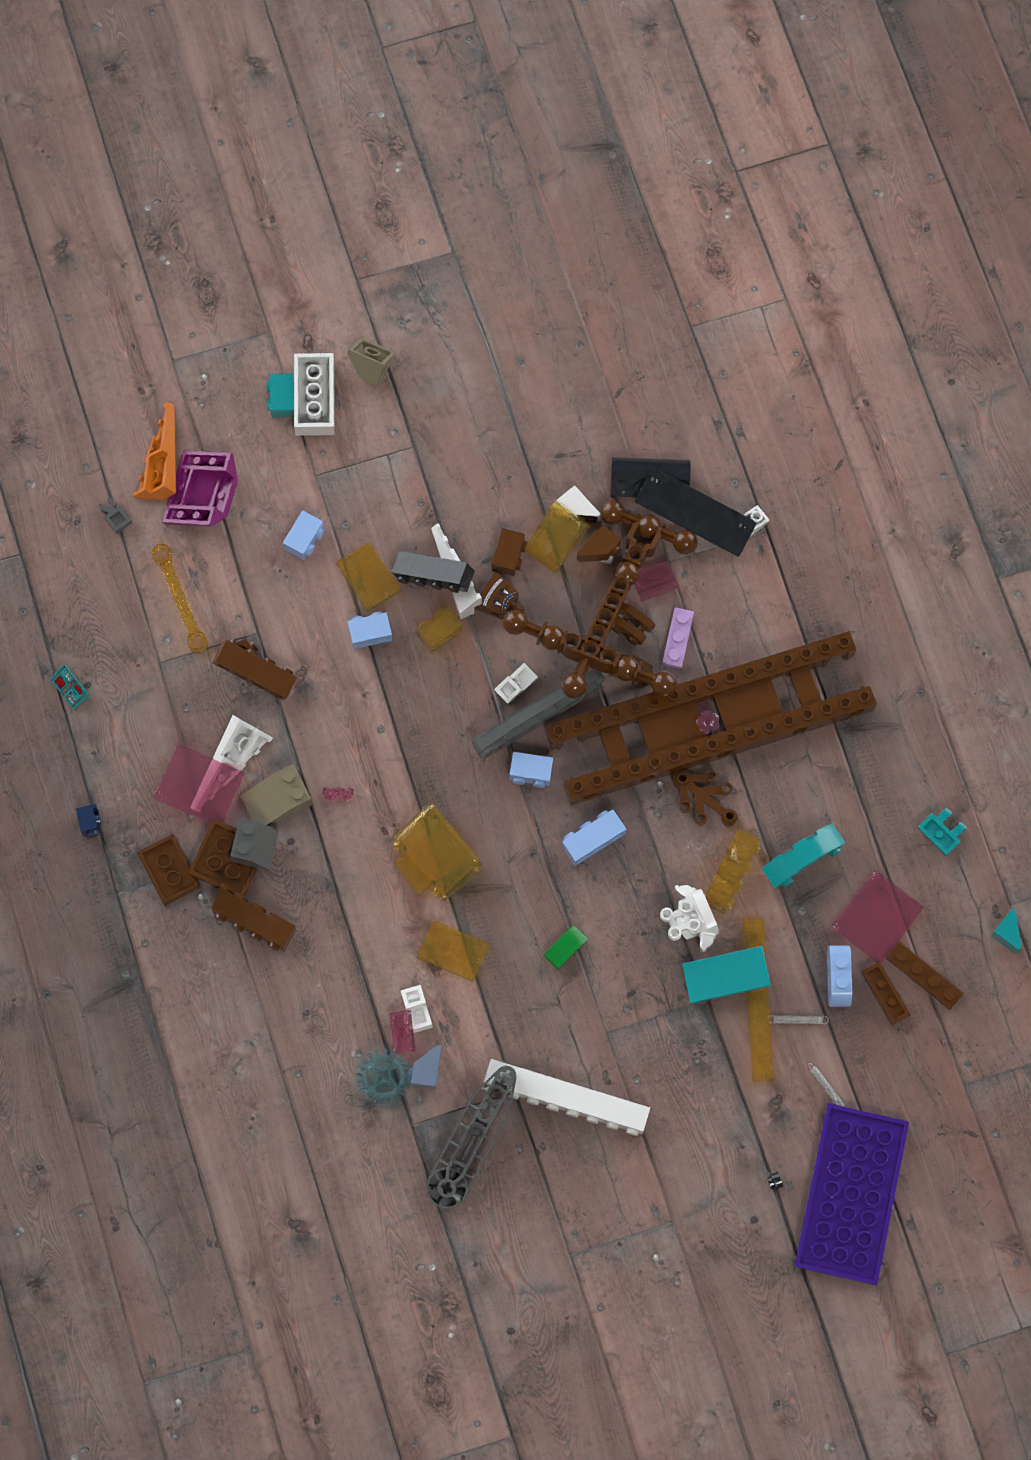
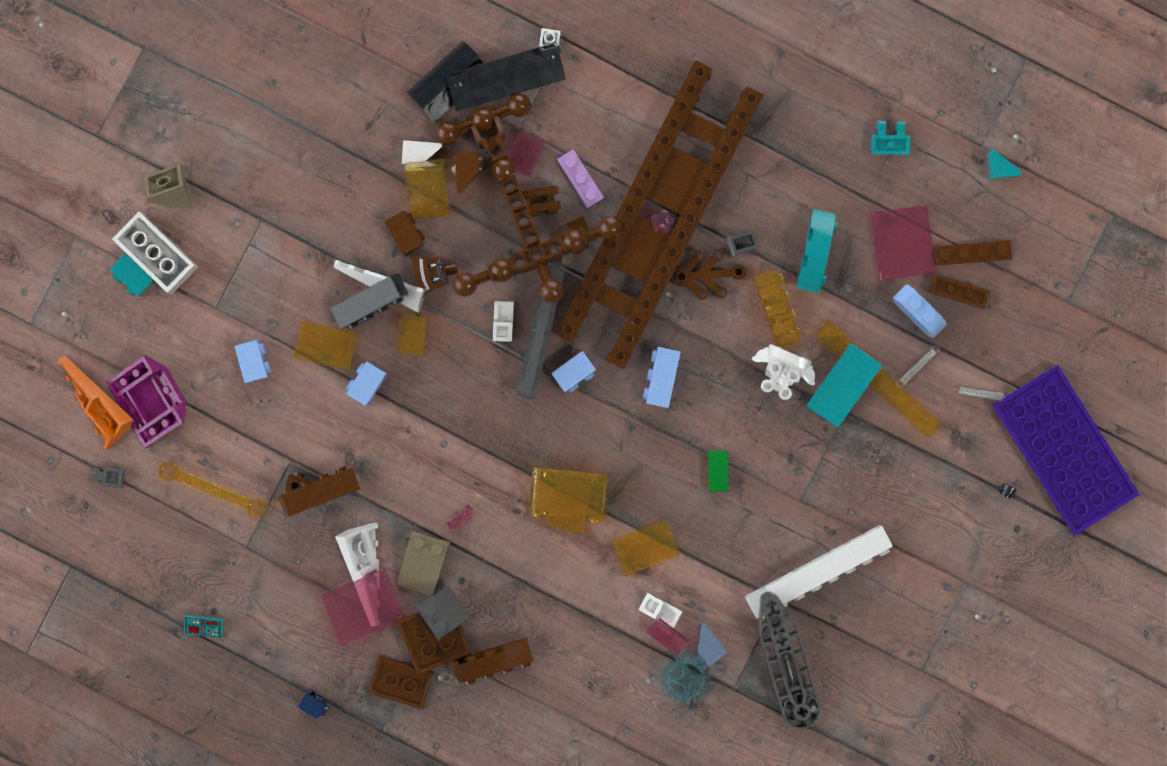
camera: 45 degrees left, 15 degrees up
none -> dark grey slope [724,230,759,258]

